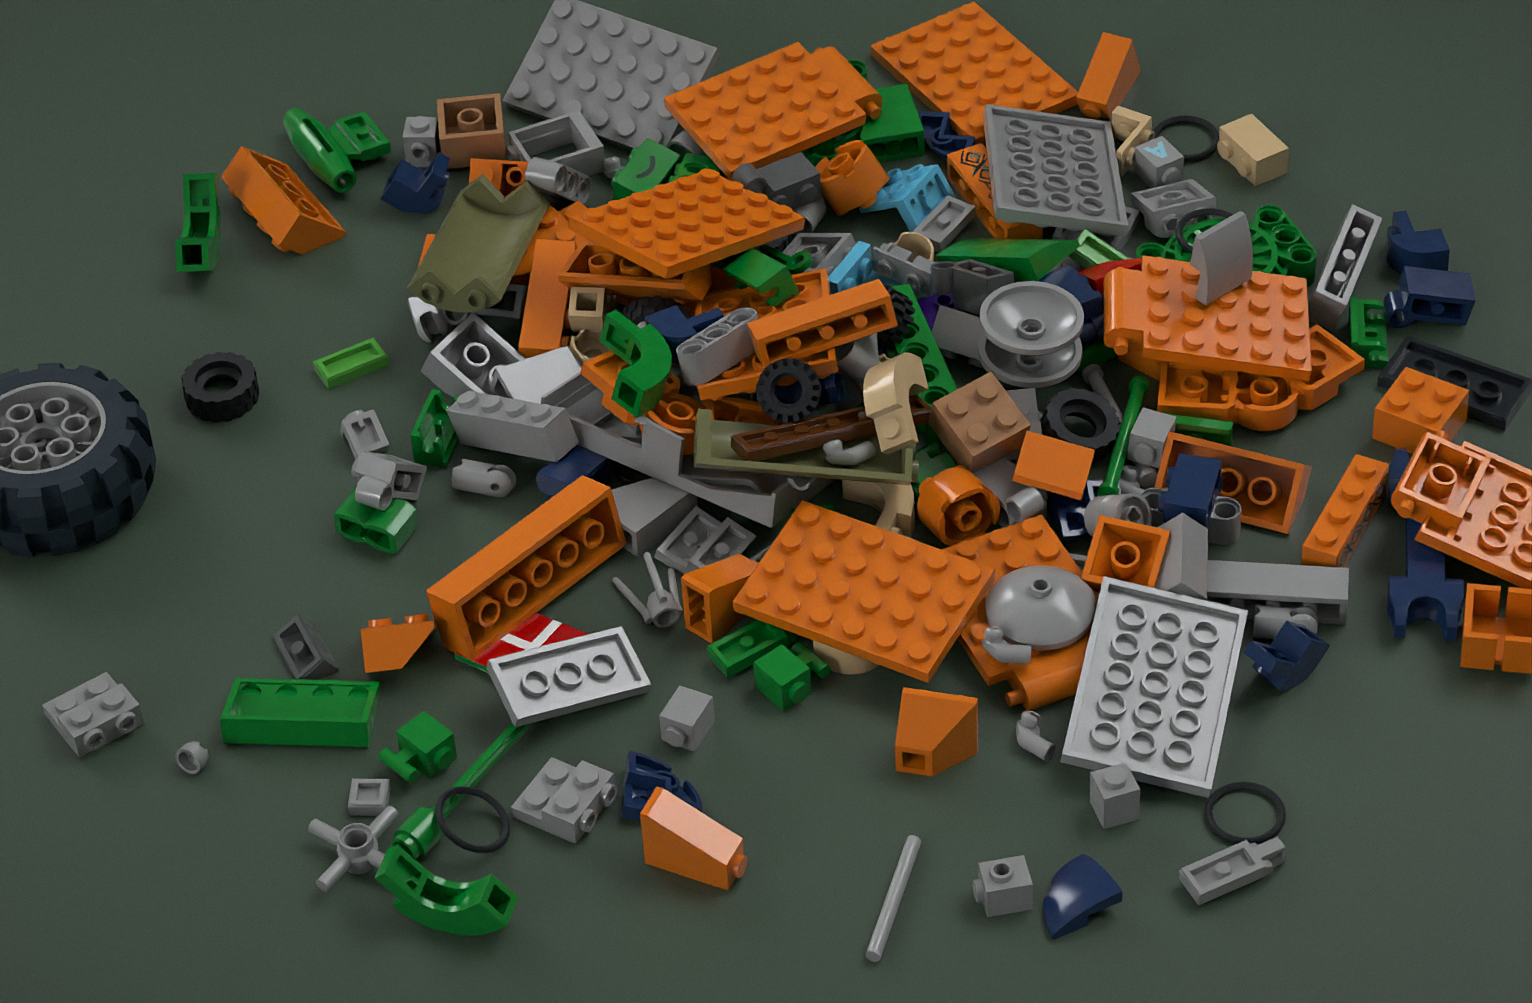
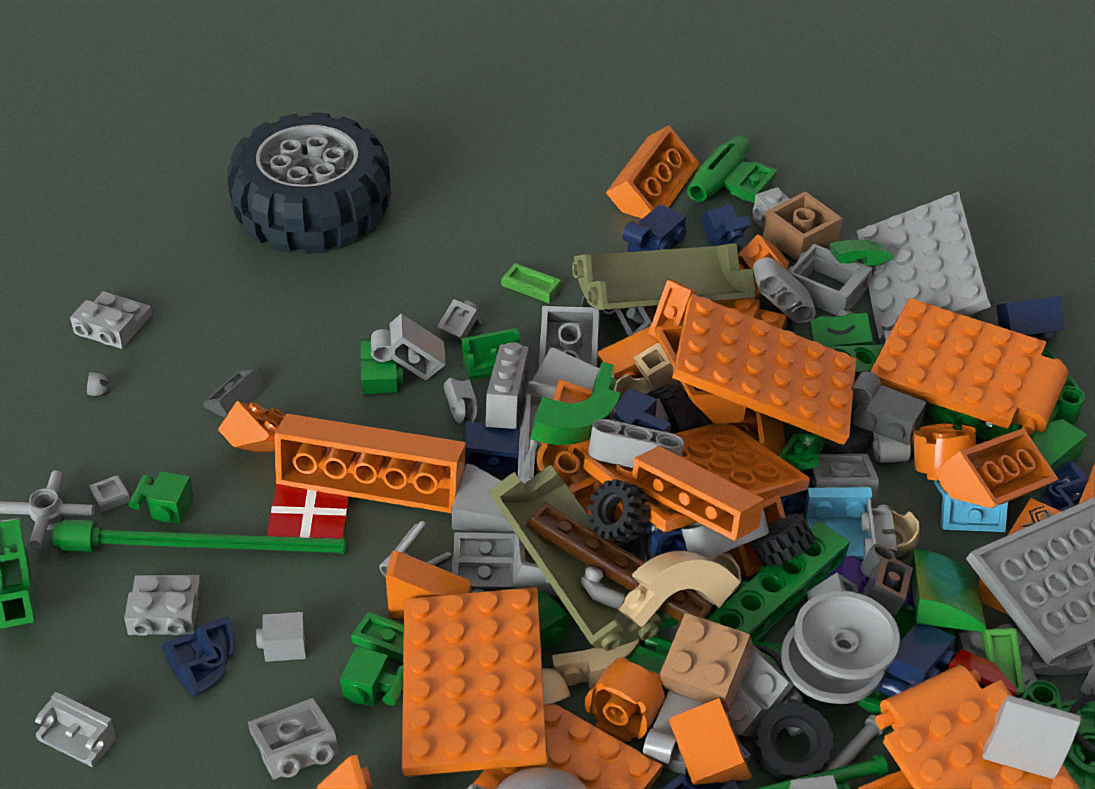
camera: 55 degrees right, 0 degrees up
green arch [175,173,221,272] -> none
black tyre [181,352,259,422] -> none
green slope [220,678,380,747] -> none
black tyre [435,786,510,853] -> none
light grey plate [486,626,651,727] -> none
orange slope [640,787,748,891] -> none
green hinge [723,248,799,306] -> none
light grey plate [912,195,976,252] -> none
none -> light grey hinge [35,692,117,767]
none -> light grey plate [248,698,340,780]
none -> dark blue hinge [622,204,687,252]
none -> orange slope [648,280,697,338]
none -> green slope [830,239,893,266]
none -> orange slope [934,428,1059,509]
none -> dark blue hinge [996,296,1065,339]

